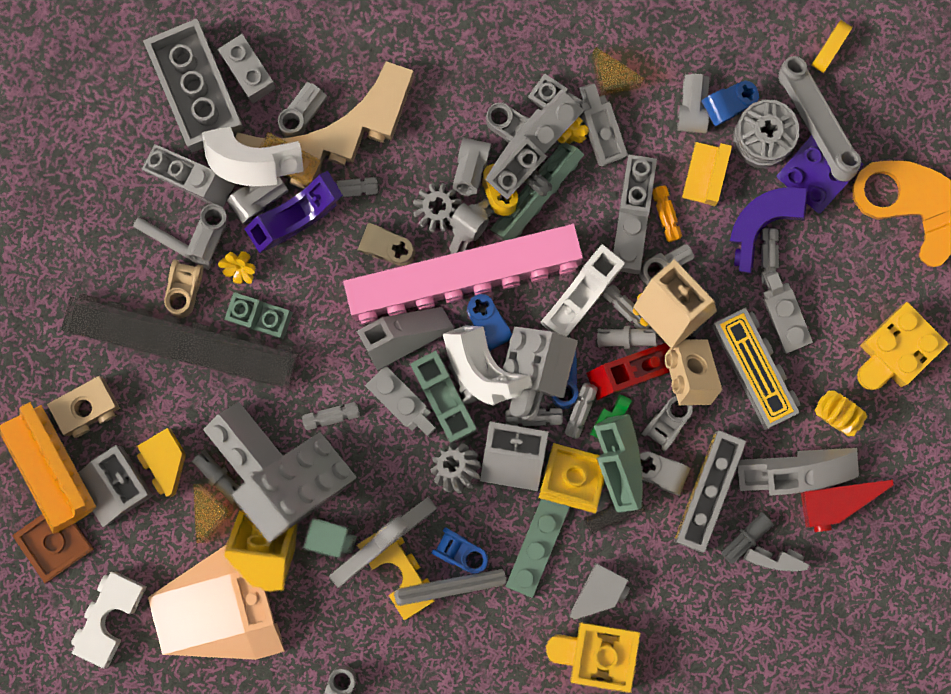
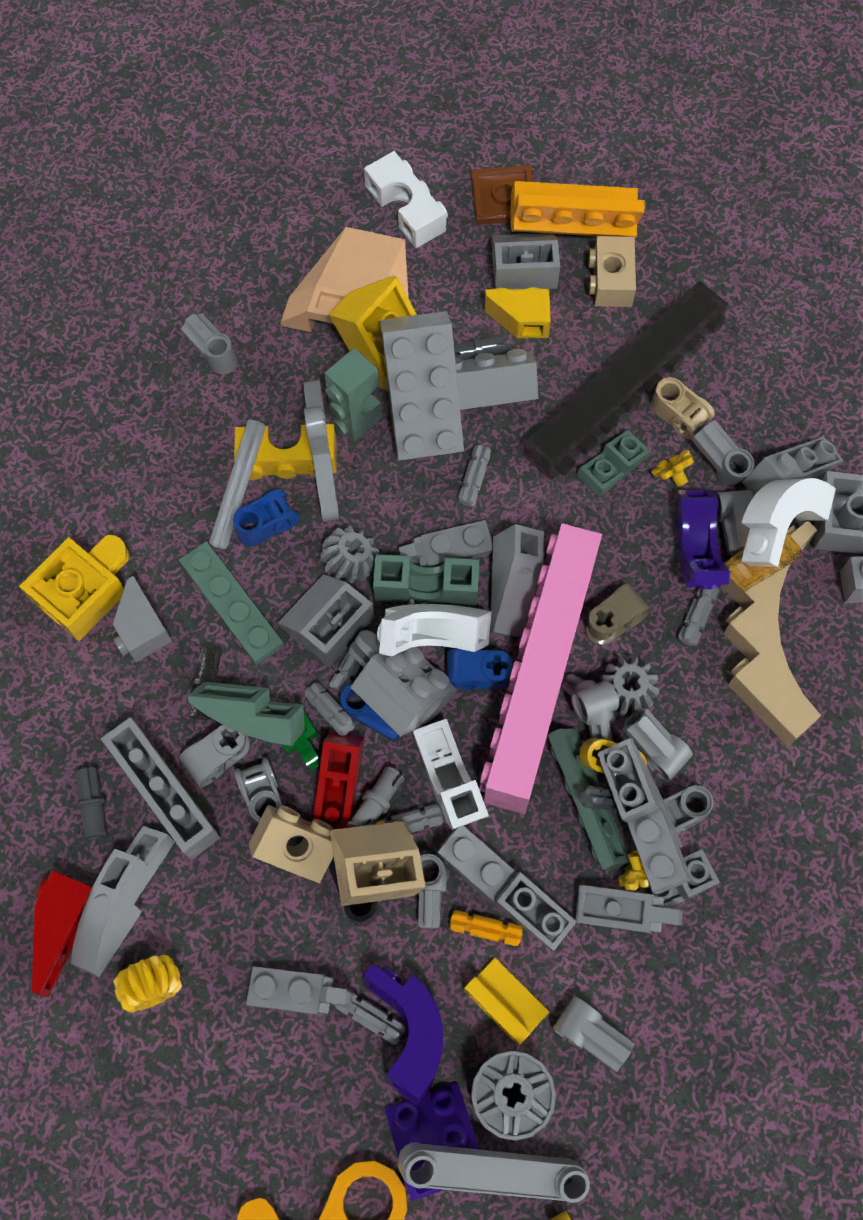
camera: 115 degrees right, 15 degrees down
light grey bar [133,217,214,270] -> none
clear yellow slope [193,484,233,543] -> none
light grey piece [278,82,328,138] -> none
yellow tile [539,443,604,513] -> none
clear yellow slope [591,47,644,96] -> none
blue piece [701,81,759,127] -> none
brick [712,308,800,430] -> none
light grey slope [743,546,809,571] -> none
yellow brick [857,302,949,390] -> none

